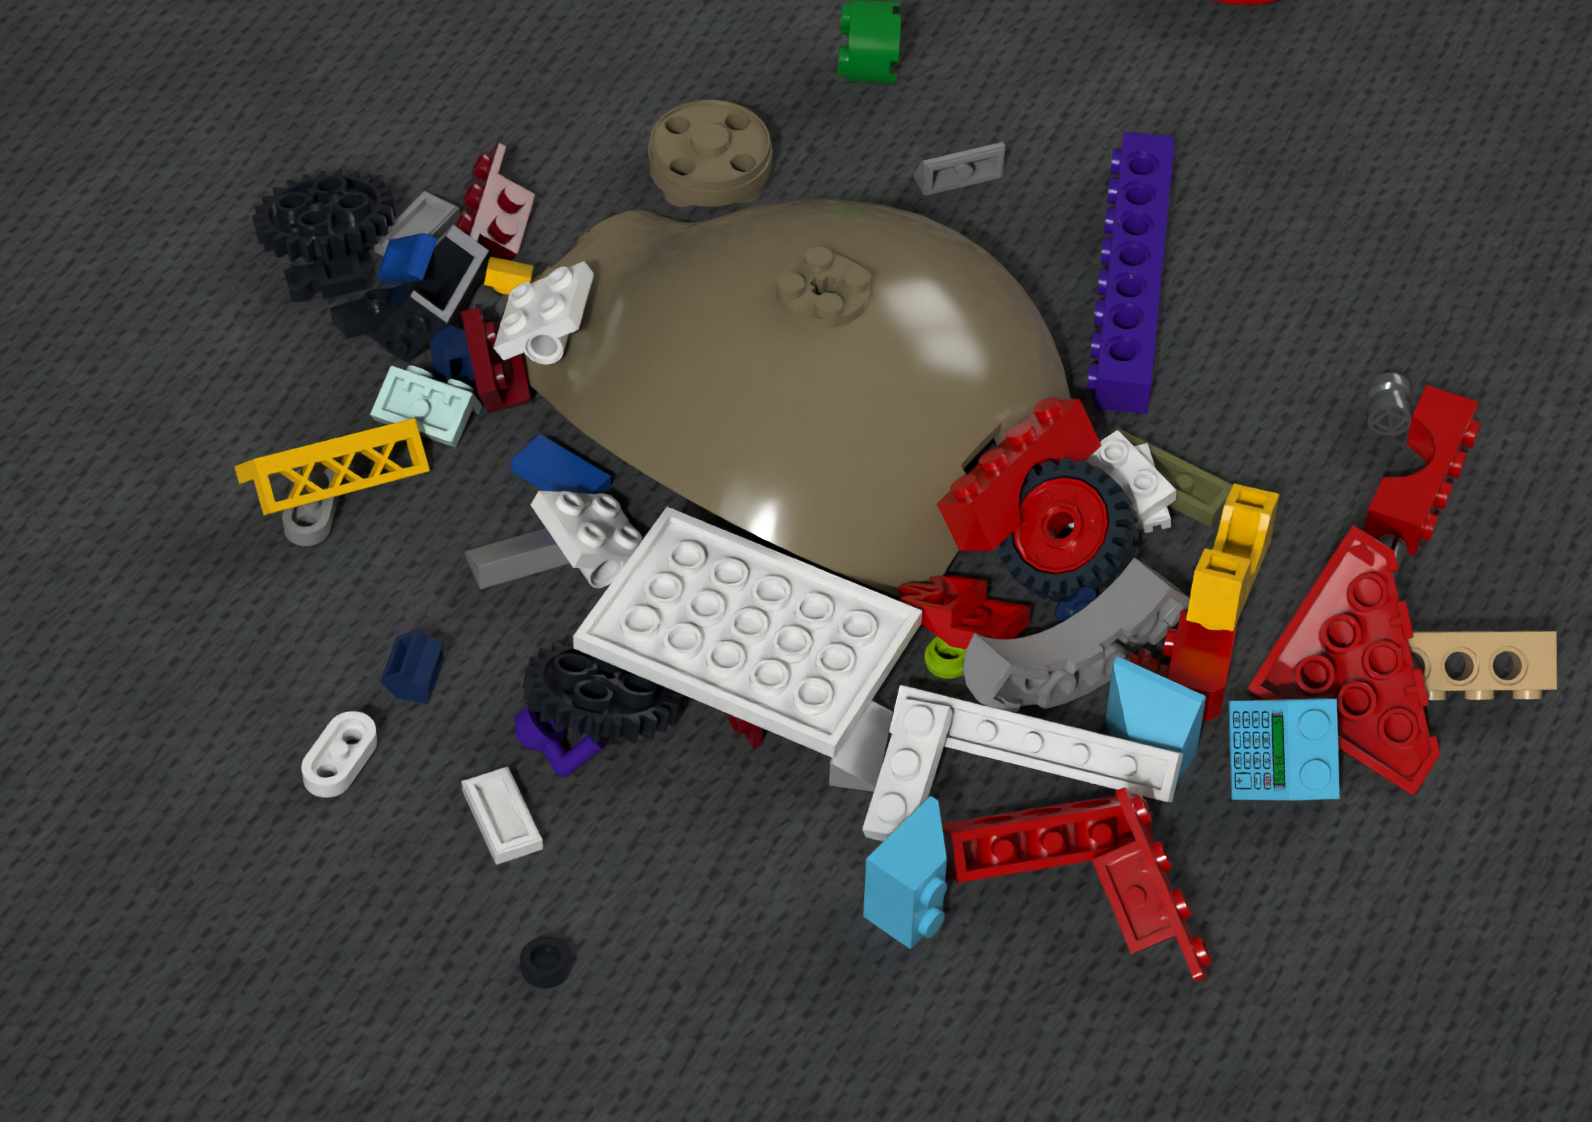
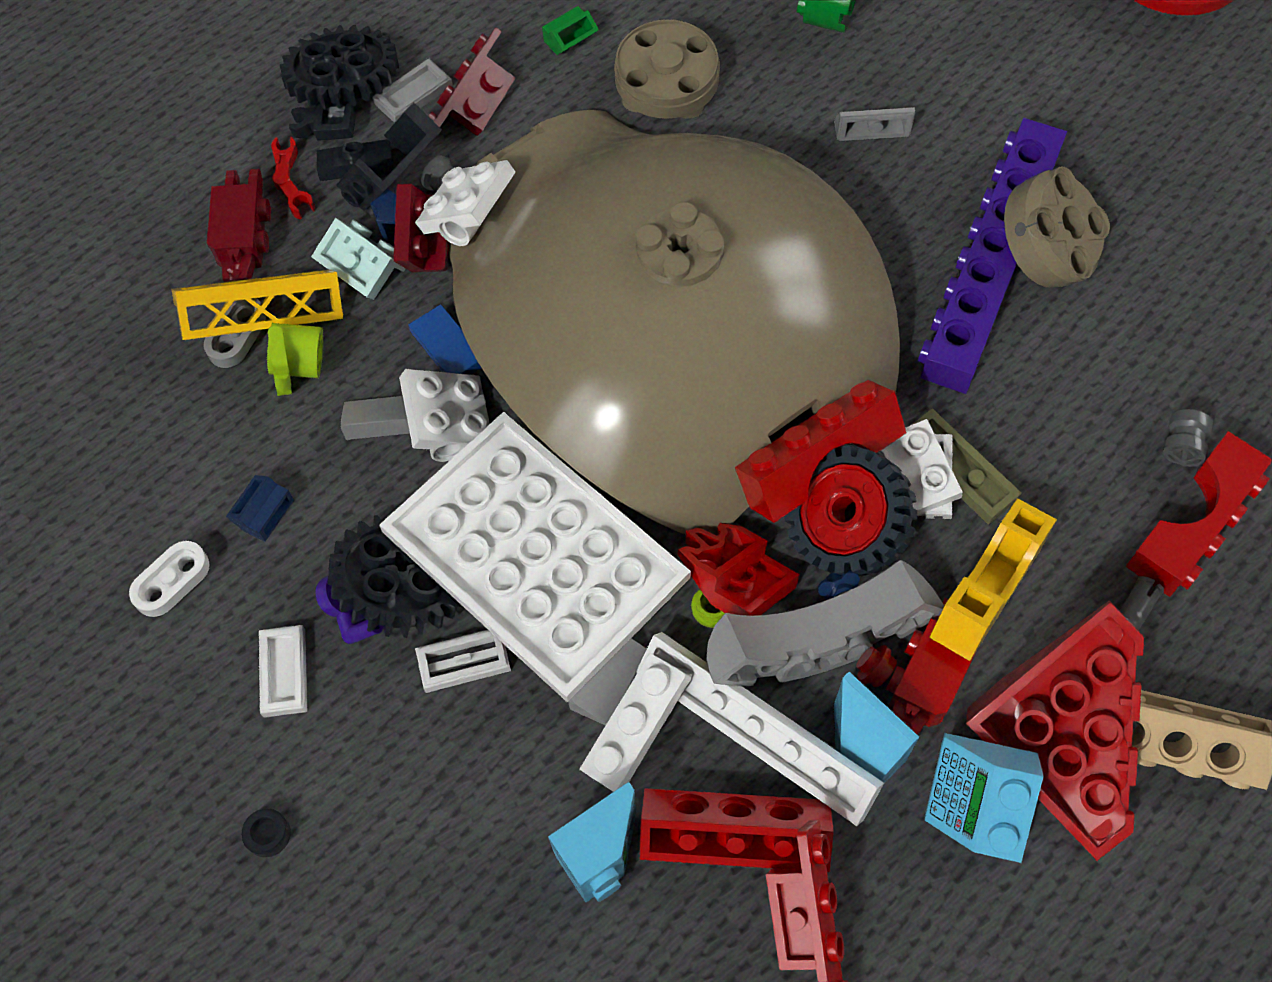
camera: 20 degrees right, 15 degrees up
blue tile [377,233,437,286] -> none
yellow slope [484,257,533,295] -> none
none -> dark red hinge [207,169,271,282]
none -> lime piece [267,323,323,396]
none -> red piece [271,137,315,219]
none -> white tile [415,630,511,693]
none -> green piece [542,6,599,55]
none -> dark tan piece [1004,166,1110,288]

